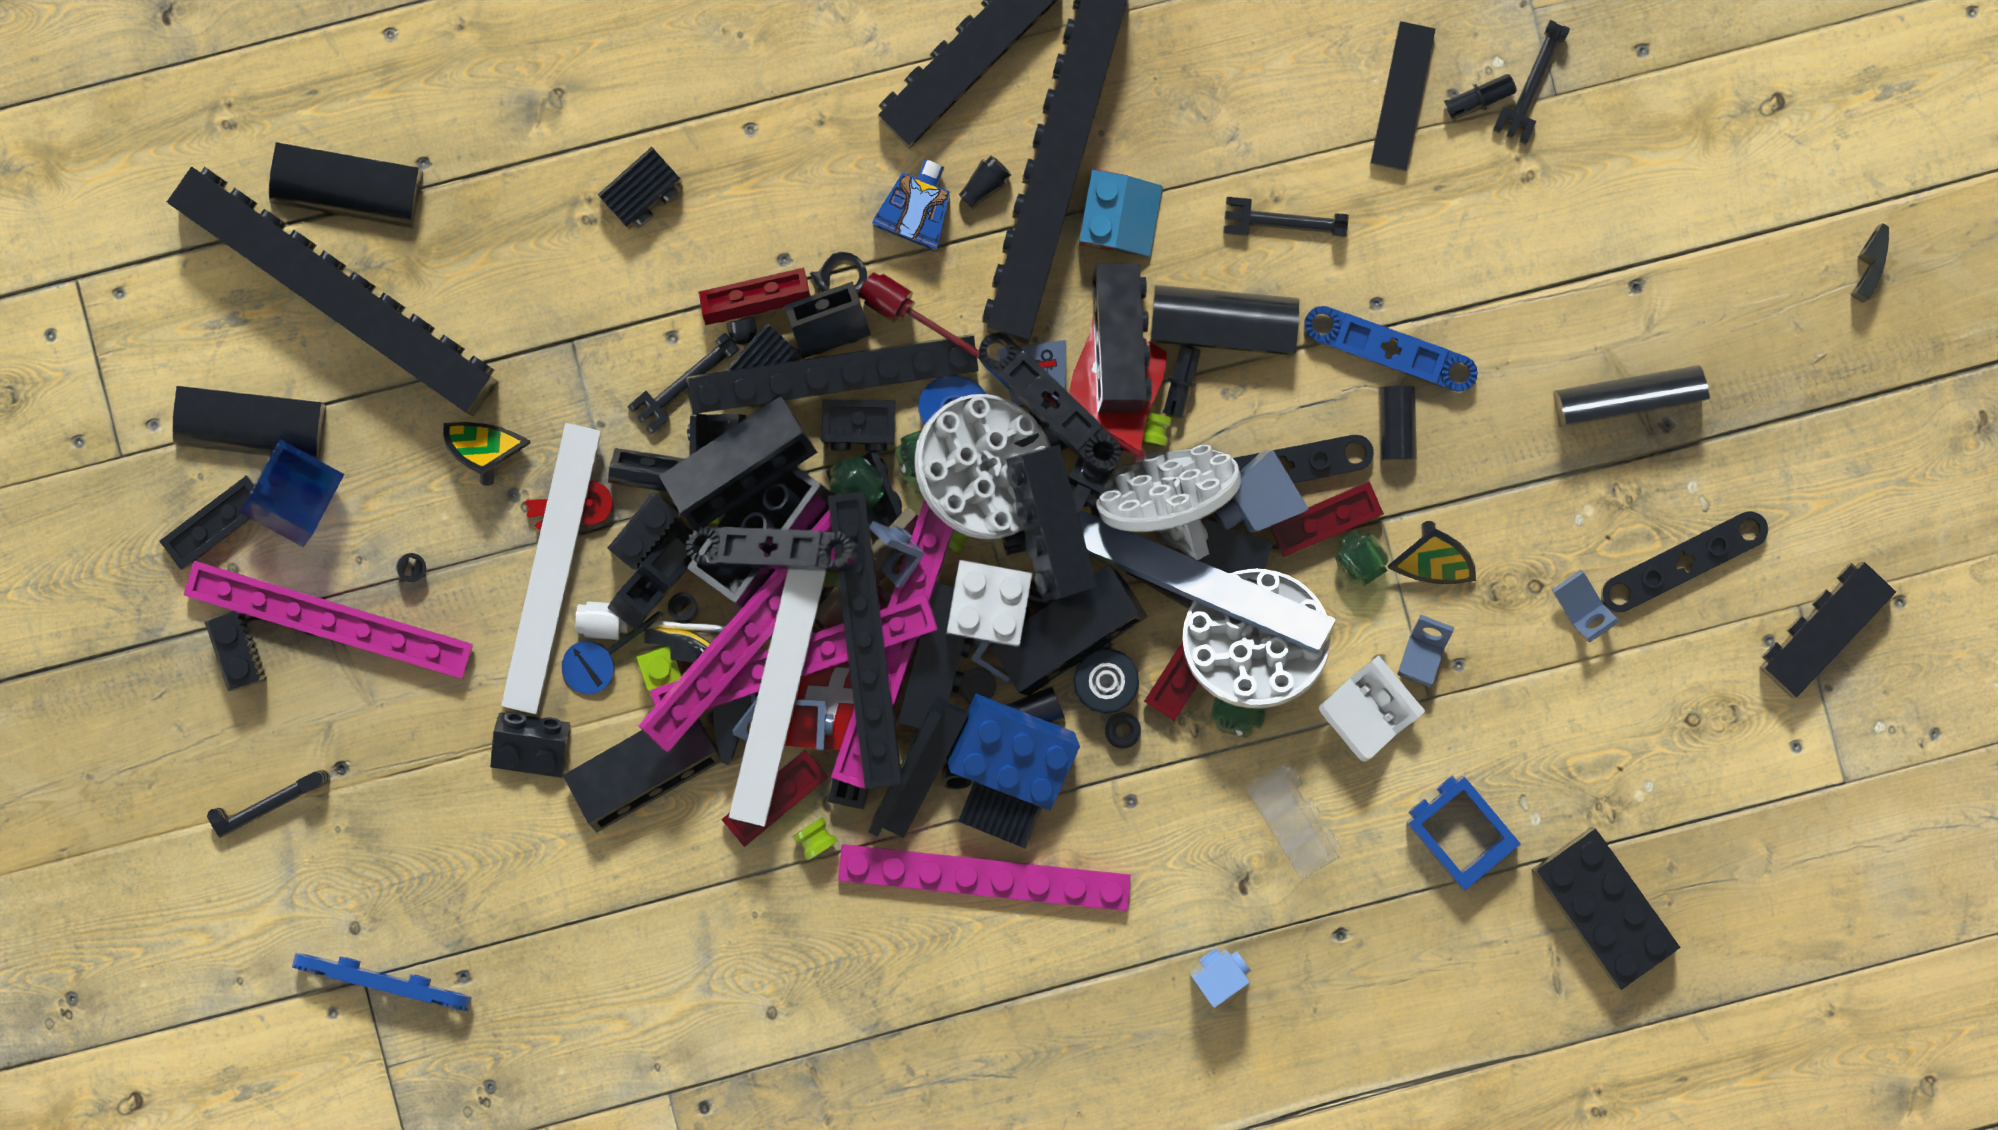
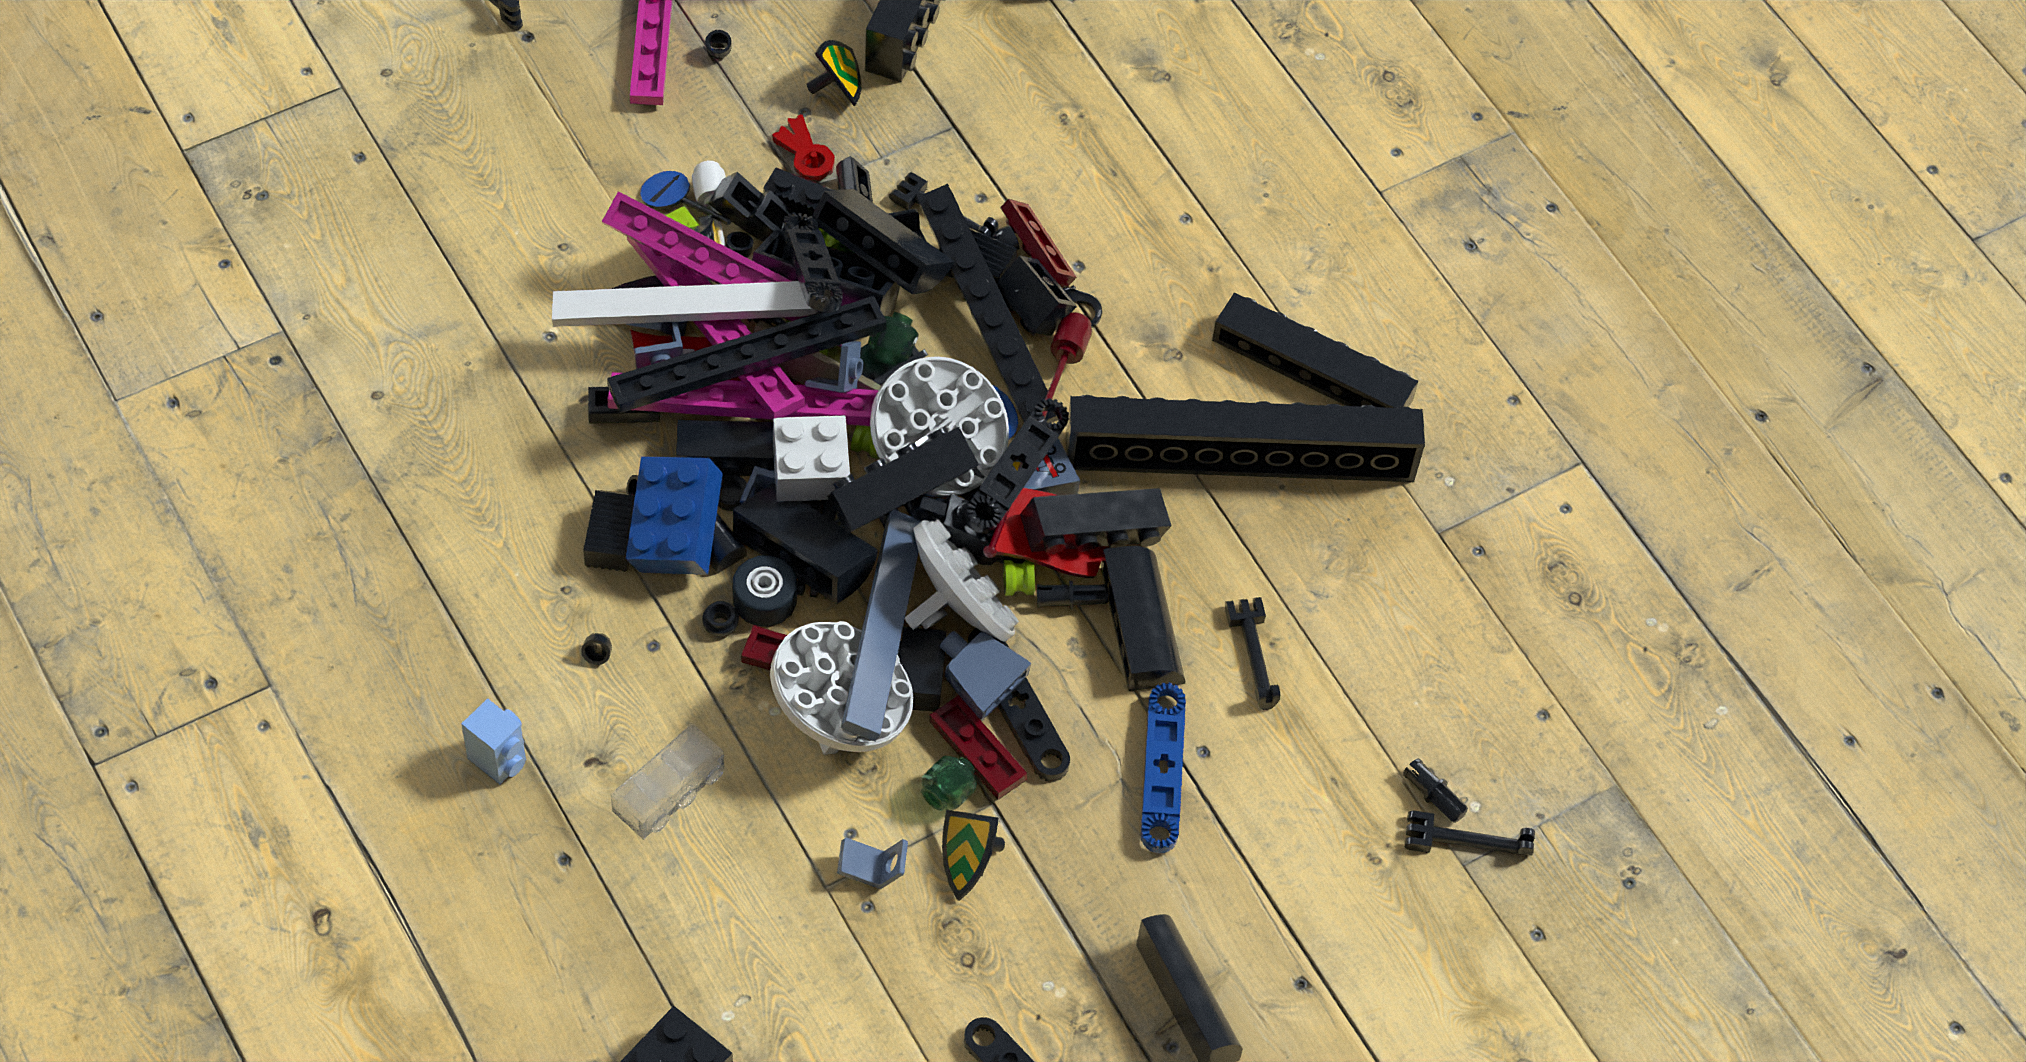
camera: 70 degrees right, 30 degrees down
blue piece [292,953,472,1011] -> none
black bracket [490,712,570,778] -> none
white tile [501,423,602,714] -> none
black brick [563,717,721,833] -> none
black brick [598,146,683,230] -> none
dark red plate [721,749,828,847] -> none
lime wheel [792,817,838,861] -> none
black bracket [821,399,895,451] -> none
dark pink plate [838,844,1131,911] -> none
black fence [868,696,969,838] -> none
torso [872,159,950,252] -> none
black cone [959,155,1012,209] -> none
dark azure slope [1079,169,1162,257] -> none
clear green head [1211,697,1266,738] -> none
white bracket [1319,655,1425,762] -> none
black tile [1370,21,1436,171] -> none
black brick [1378,386,1417,460] -> none
blue window [1406,775,1521,890] -> none
sand blue bracket [1552,570,1619,642] -> none
none -> black hinge [581,633,612,665]

